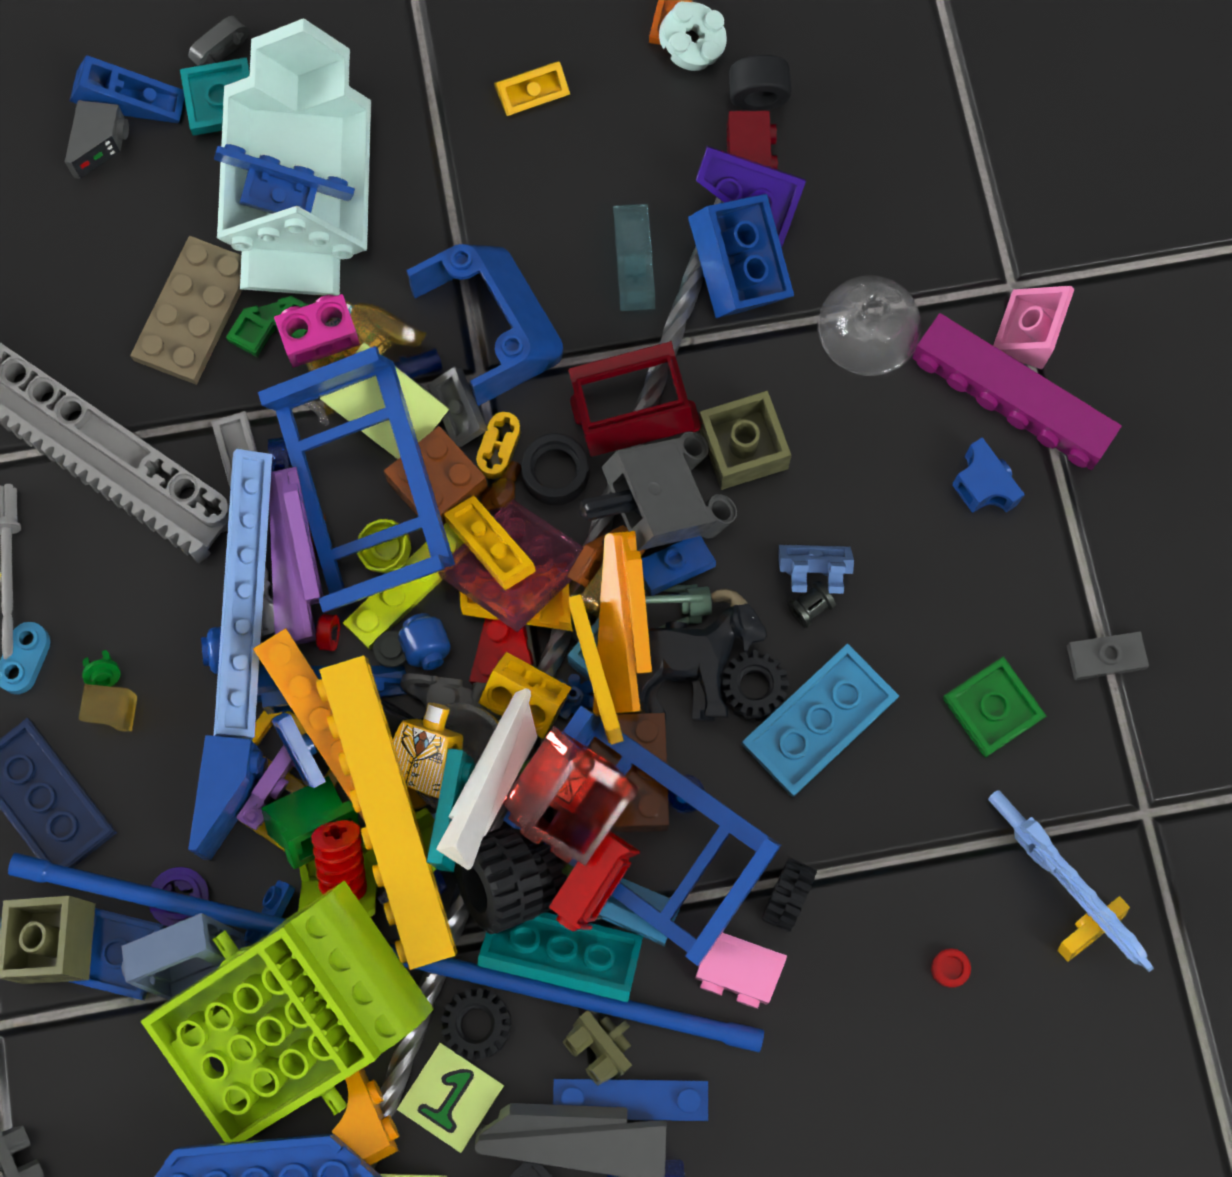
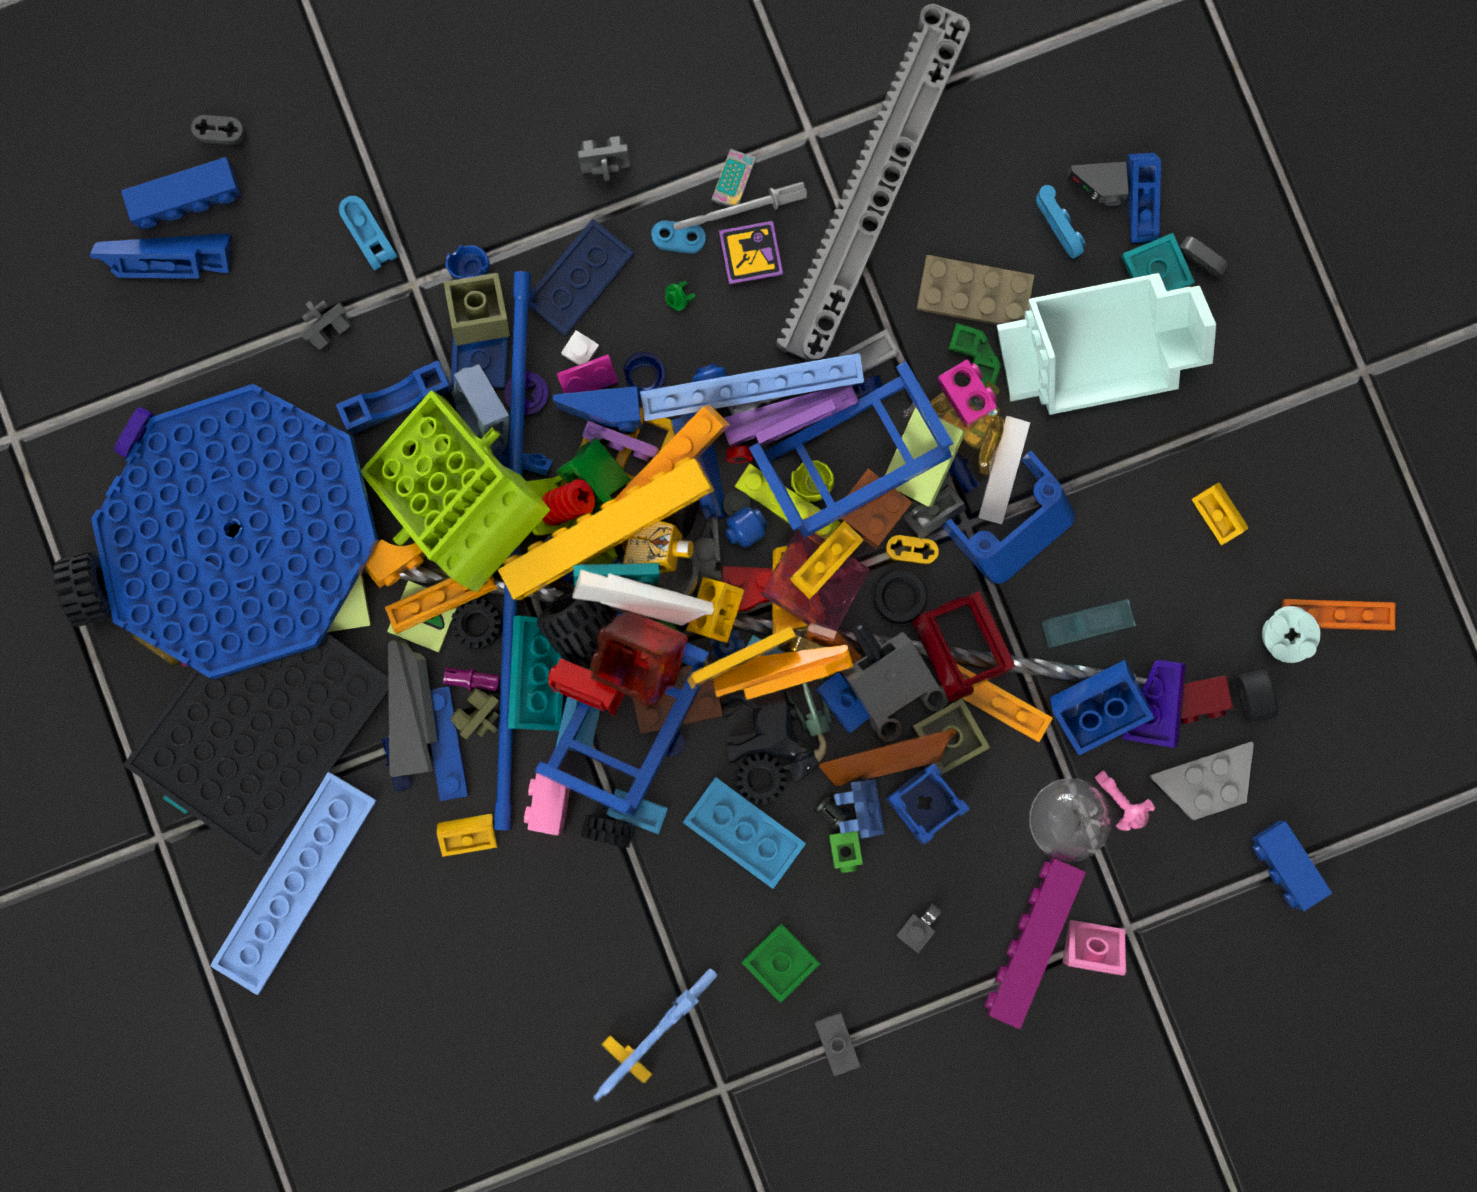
camera: 80 degrees right, 10 degrees up
clear yellow panel [79,684,137,732] -> none
blue bracket [214,144,355,214] -> none
plate [272,712,326,788] -> none
reddish brown rock [480,461,522,511] -> none
red tile [931,948,971,988] -> none
blue brick [952,437,1025,513] -> none
none -> blue arch [336,361,453,435]
none -> light orange tile [385,575,498,634]
none -> yellow slope [437,814,497,857]
none -> magenta axle [443,667,500,691]
none -> dark pink plate [557,355,618,393]
none -> white plate [561,330,599,365]
none -> dark azure tile [606,789,668,834]
none -> clear blue piece [623,352,666,395]
none -> piece [719,221,783,284]
none -> dark orange wedge [819,728,956,787]
none -> bright green brick [828,831,863,873]
none -> blue container [885,763,969,844]
none -> dark grey plate [896,903,942,953]
none -> light orange plate [941,663,1052,742]
none -> white sticker [978,416,1030,524]
none -> dark azure plate [1036,185,1086,259]
none -> bright pink piece [1095,770,1155,831]
none -> light grey wing [1149,741,1254,820]
none -> blue brick [1251,821,1332,911]

